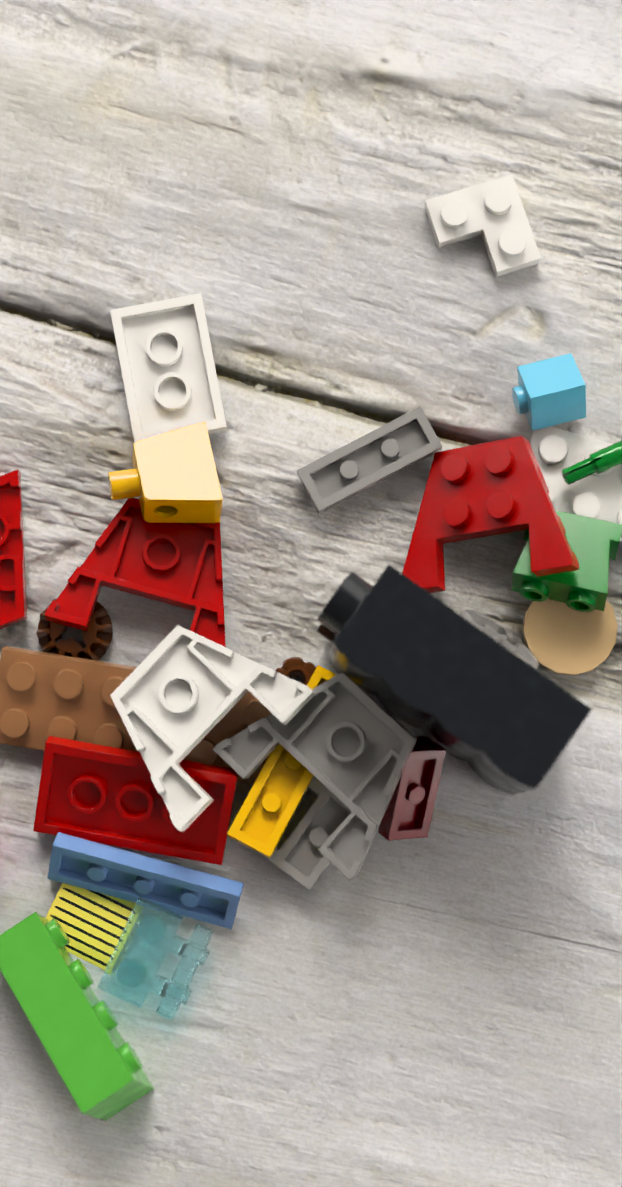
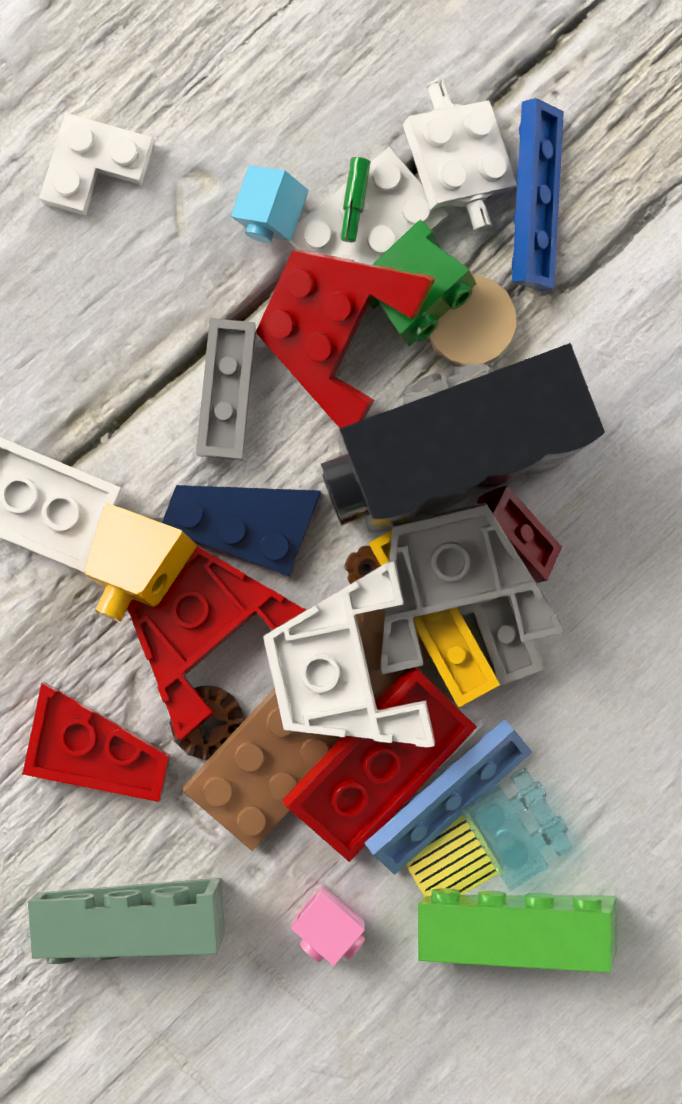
camera: 55 degrees left, 5 degrees up
none -> dark blue wing [162,485,321,577]

